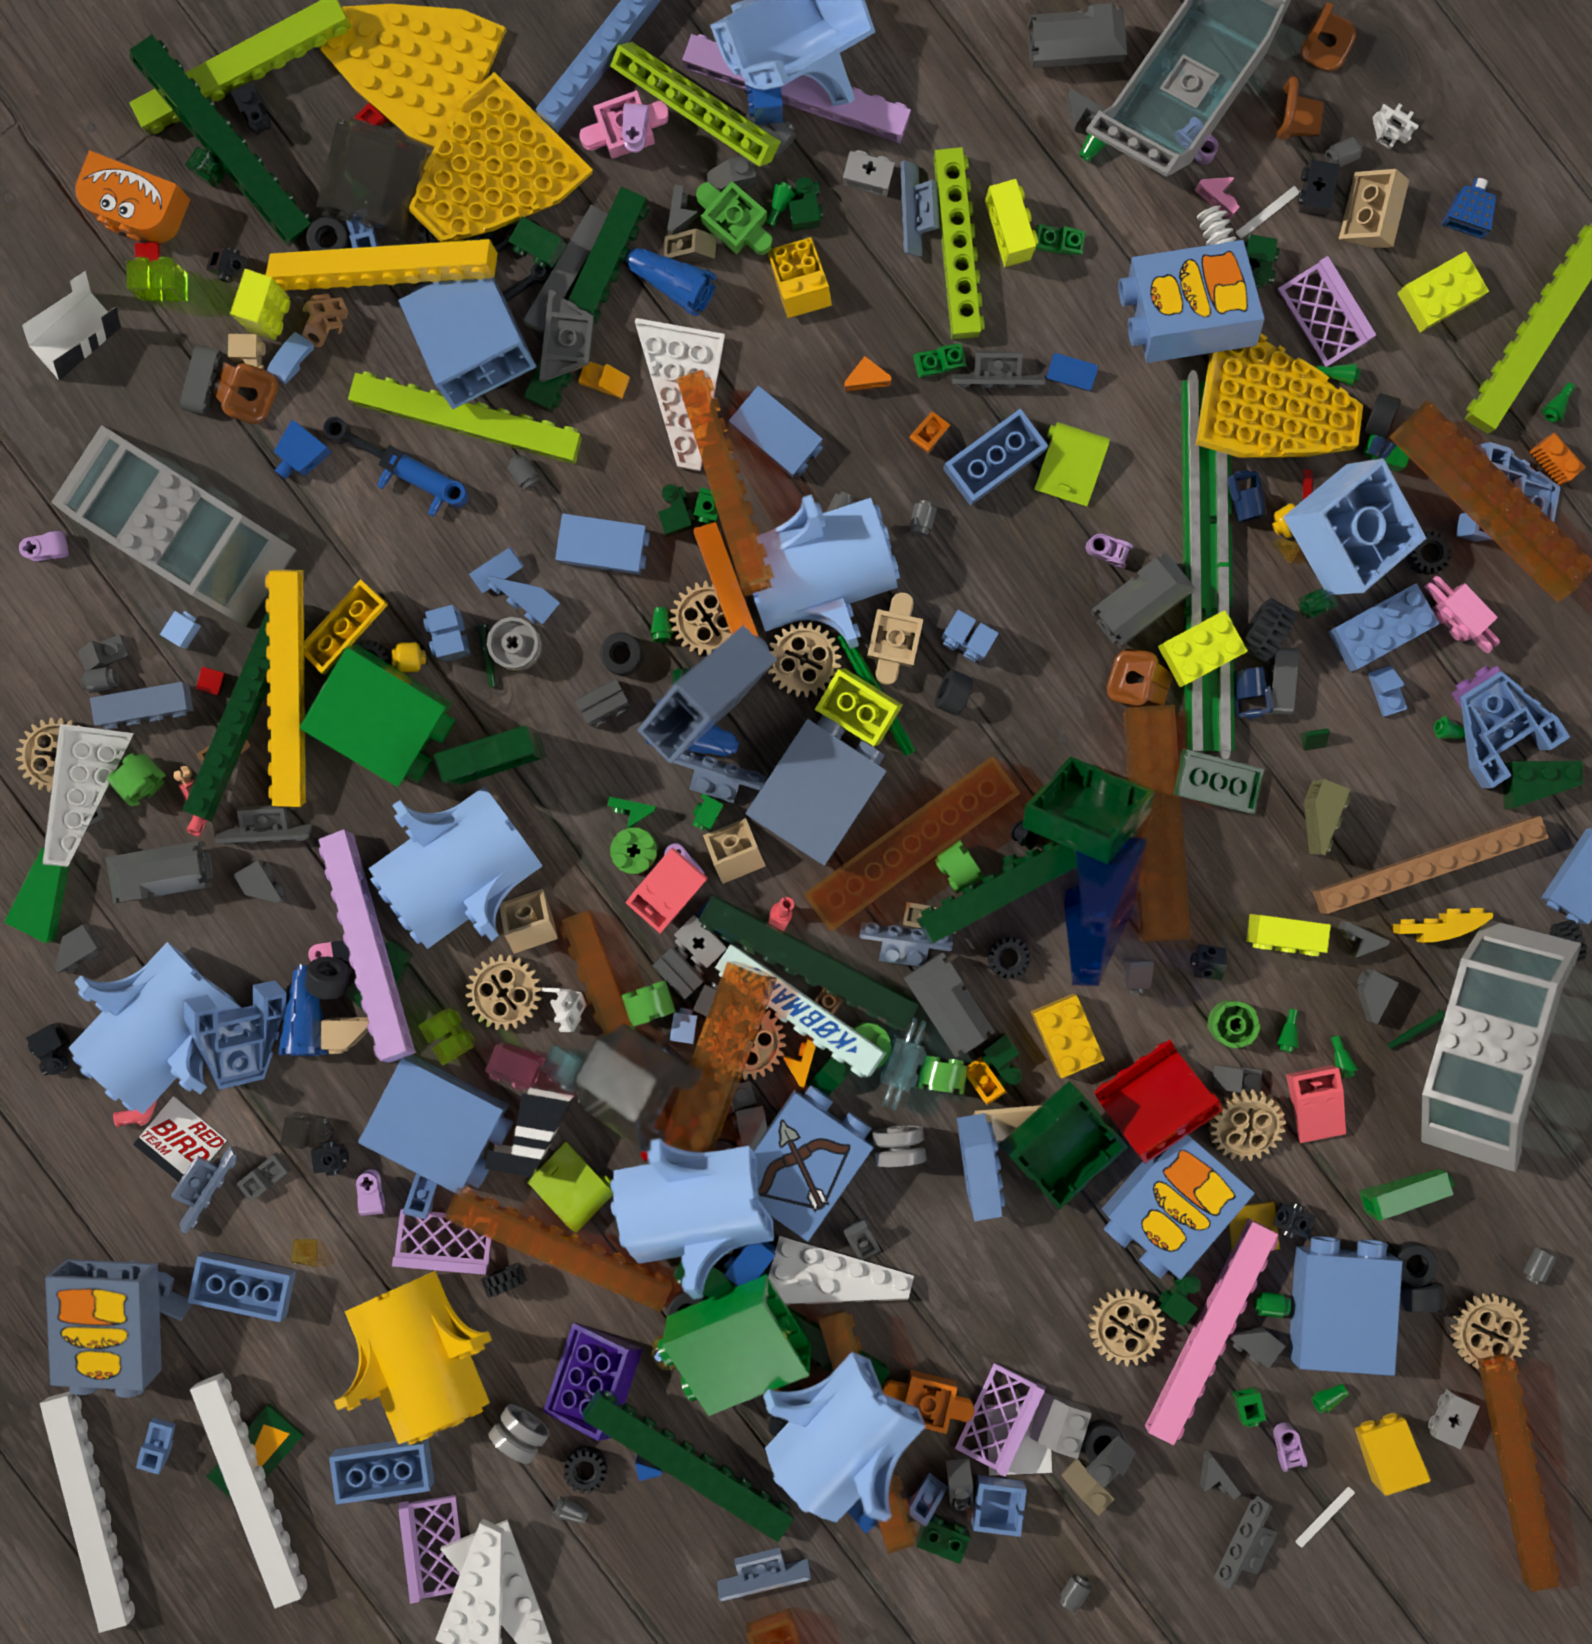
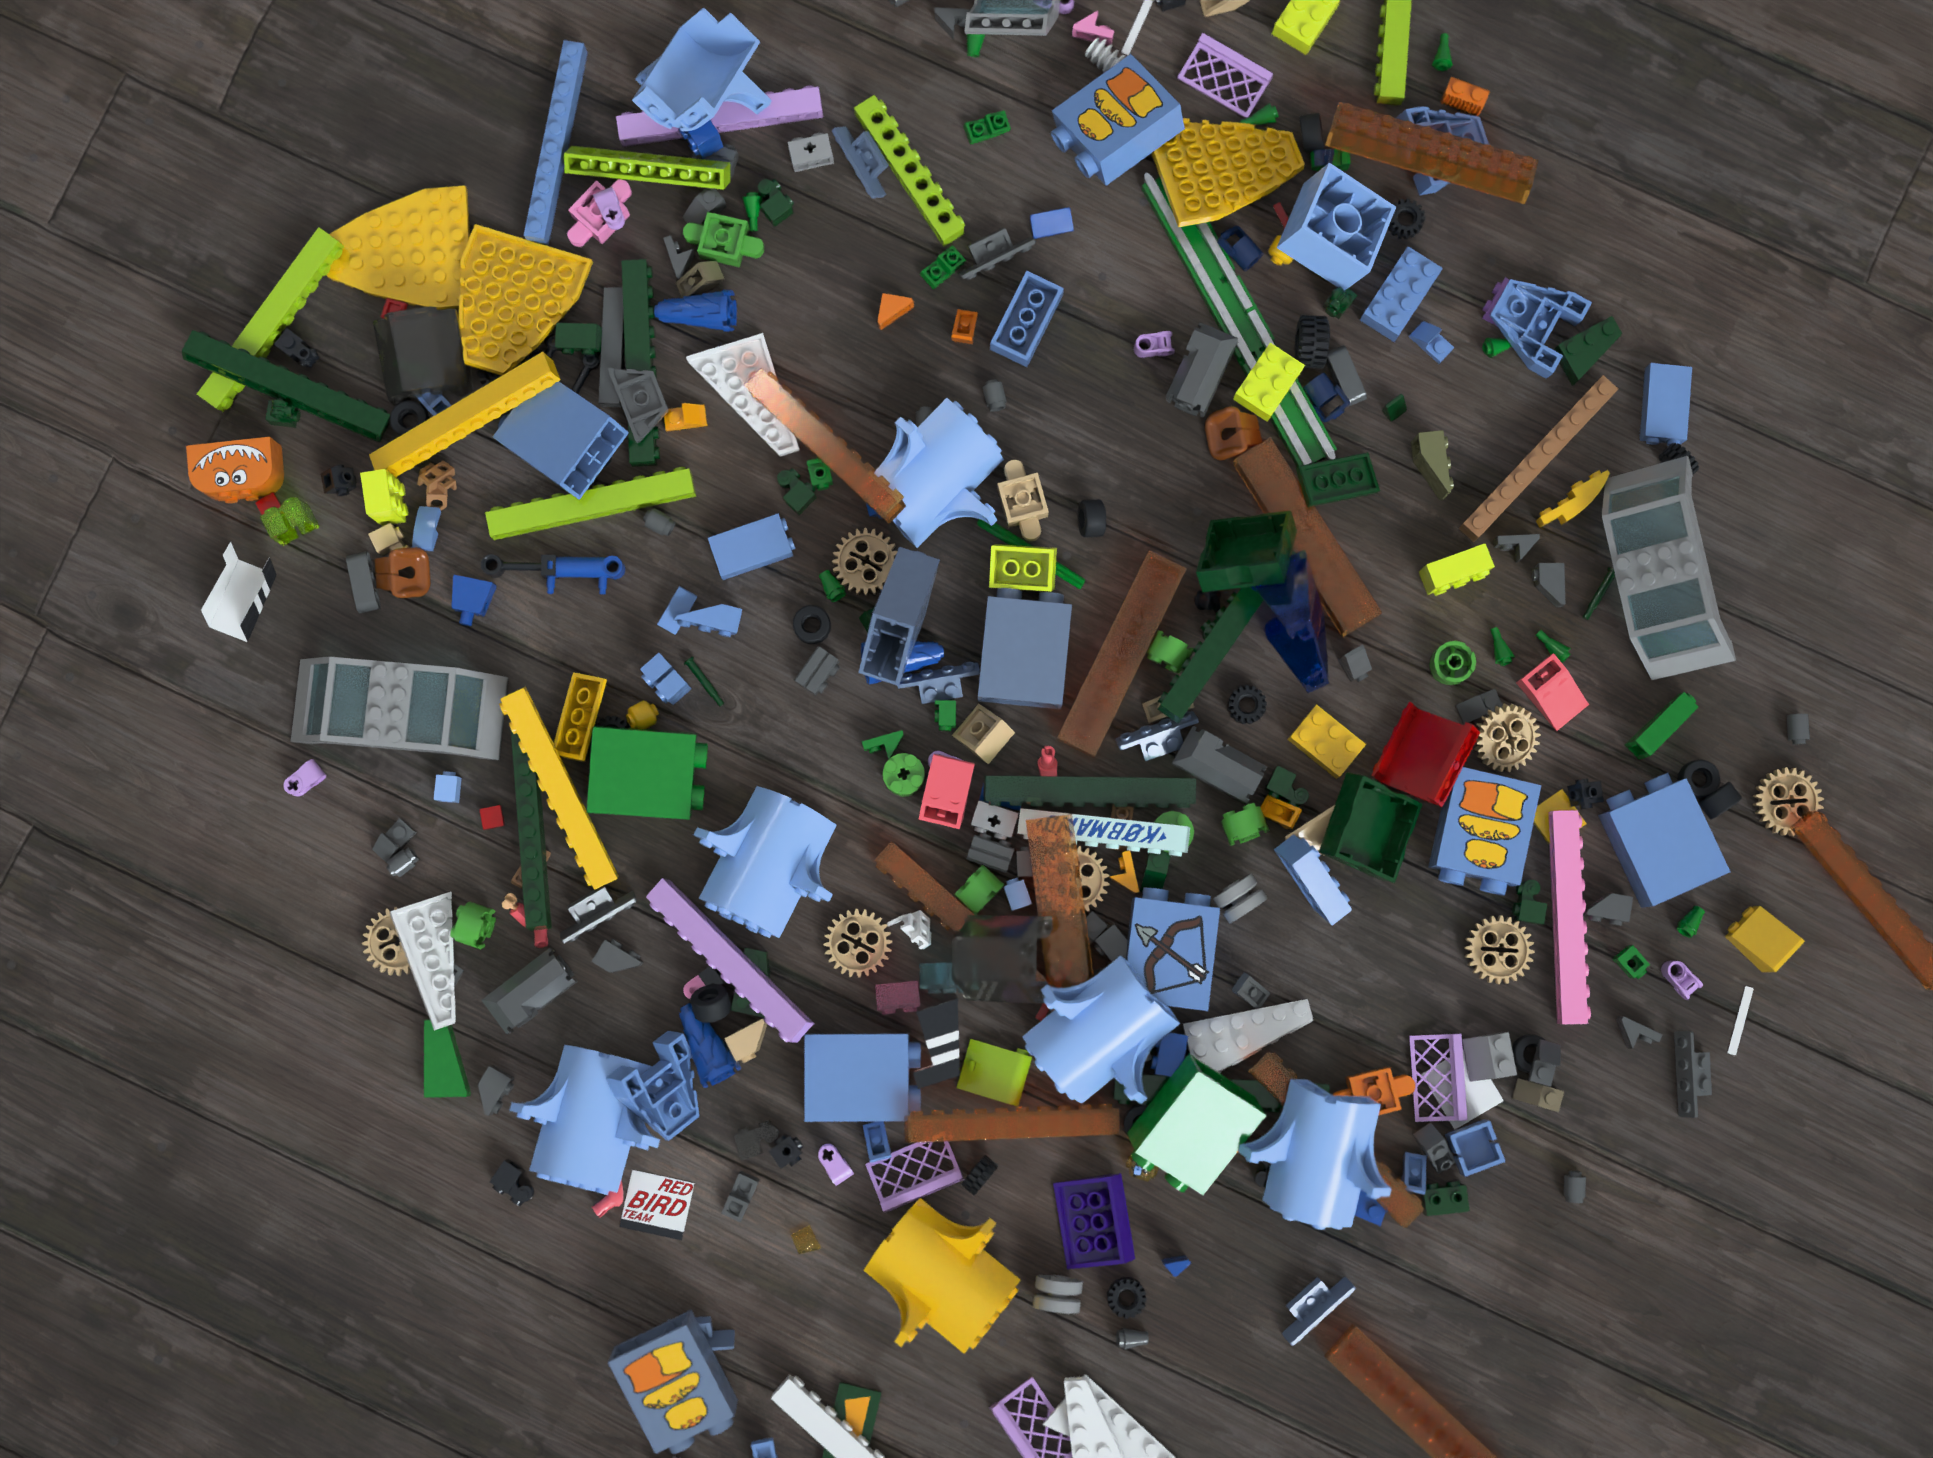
camera: 20 degrees left, 5 degrees down
sand blue brick [90,682,194,730] -> none
sand blue bracket [171,1146,237,1234] -> none
medium blue brick [187,1251,297,1322] -> none
medium blue brick [329,1438,434,1505] -> none
clear neon green piece [418,1007,474,1066] -> none
dark green tile [434,725,547,786] -> none
light grey wheel [487,617,542,671] -> none
tan slope [499,889,558,954] -> none
dark green brick [582,1389,794,1542] -> none
orange tile [693,522,758,636] -> none
medium blue brick [729,385,823,479] -> none
yellow slope [768,237,832,318] -> none
tan gear [768,622,841,698] -> none
clear light blue brick [880,1017,927,1110] -> none
medium blue piece [940,610,999,663] -> none
neon yellow brick [985,179,1038,267] -> none
lime door [1034,422,1110,506] -> none
black brick [1190,944,1227,981] -> none
dark green brick [1245,234,1280,288] -> none
green brick [1254,1292,1291,1318] -> none
clear yellow slope [1272,538,1300,563] -> none
bright pink brick [1424,576,1500,653] -> none
light grey brick [1428,1389,1480,1449] -> none

